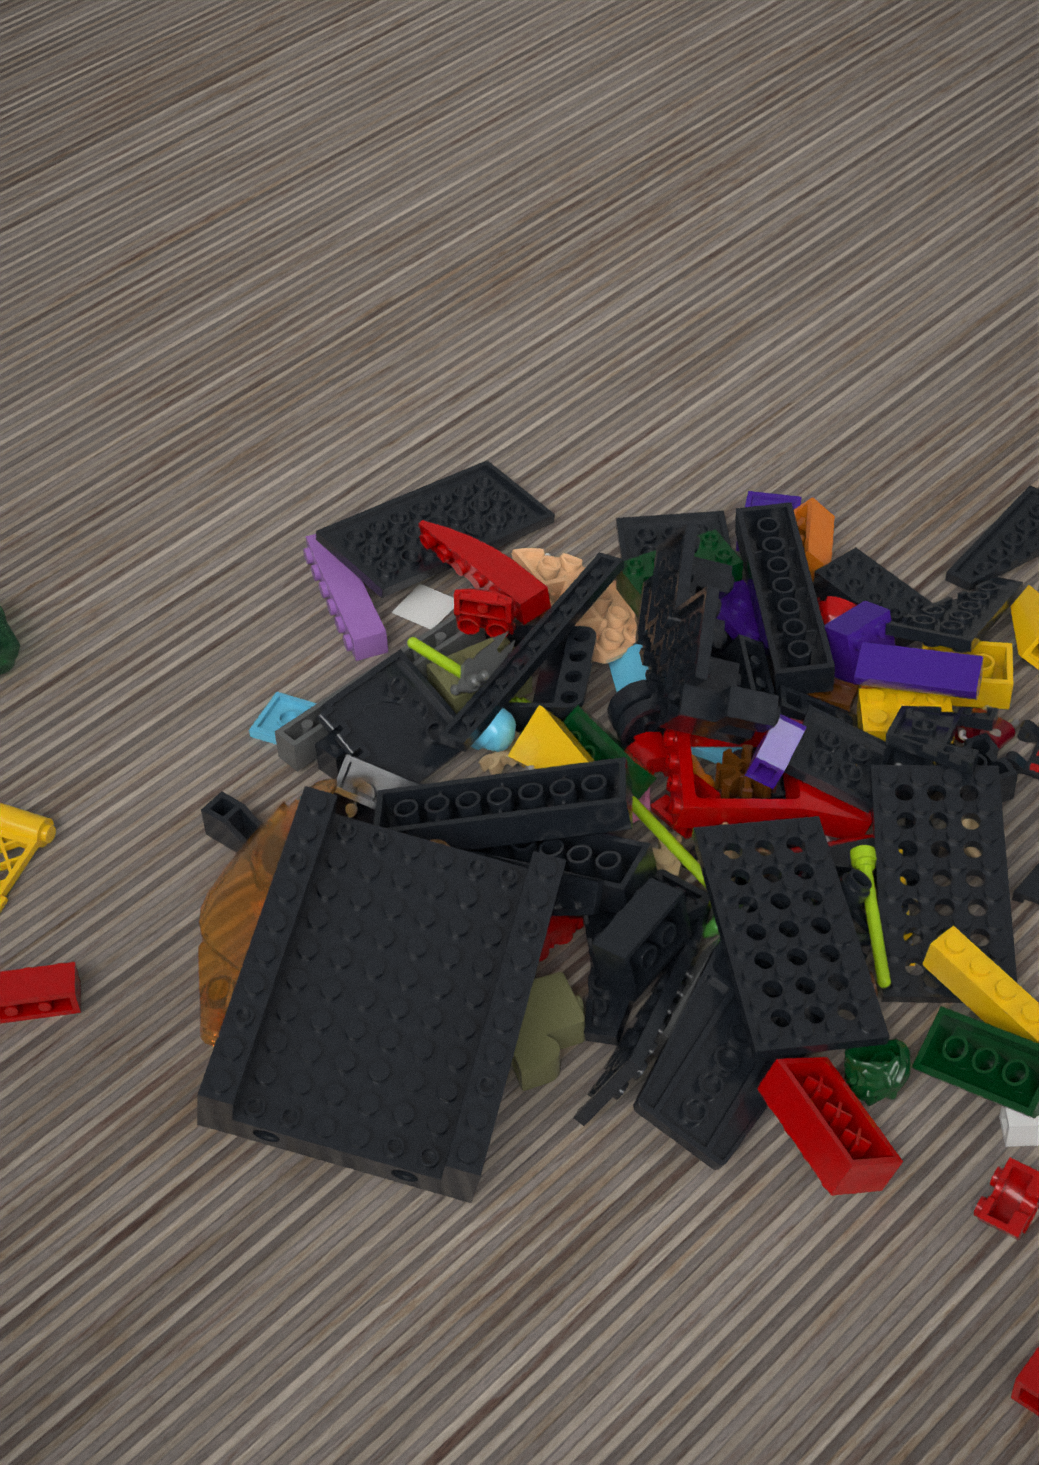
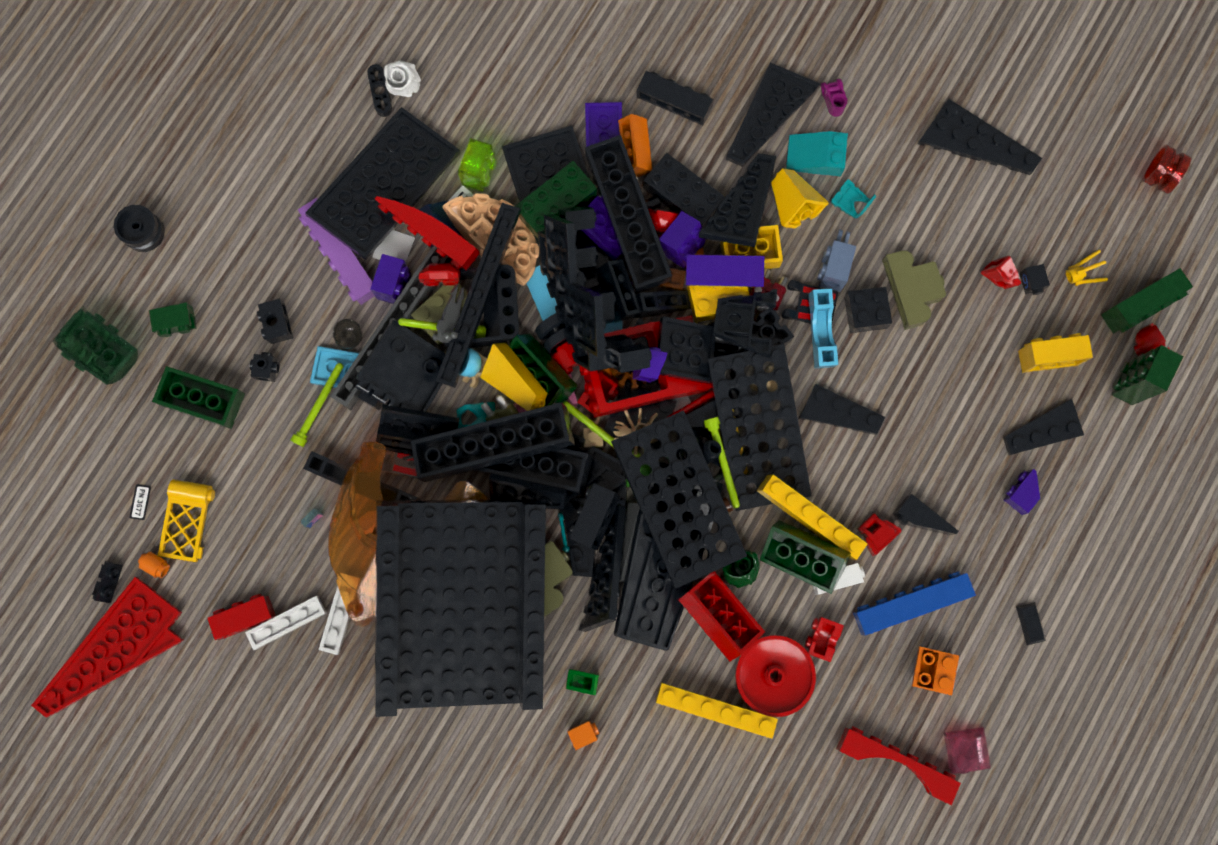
camera: 15 degrees left, 35 degrees up
none -> black wheel [113,205,165,252]
none -> dark green brick [149,302,196,337]
none -> dark green brick [152,366,245,429]
none -> white plate [245,596,326,650]
none -> black brick [250,352,280,382]
none -> black brick [257,298,293,344]
none -> lime piece [290,363,343,447]
none -> clear light blue tile [300,509,324,528]
none -> white plate [318,573,362,655]
none -> clear smoke hair [333,319,362,350]
none -> black beam [367,64,392,117]
none -> dark purple brick [370,254,412,304]
none -> white hair [384,60,421,97]
none -> clear neon green brick [458,138,497,192]
none -> teal hinge [558,513,570,553]
none -> green slope [566,669,599,695]
none -> orange brick [567,720,600,751]
none -> black brick [637,71,713,126]
none -> yellow brick [655,682,778,739]
none -> red dish [735,635,816,717]

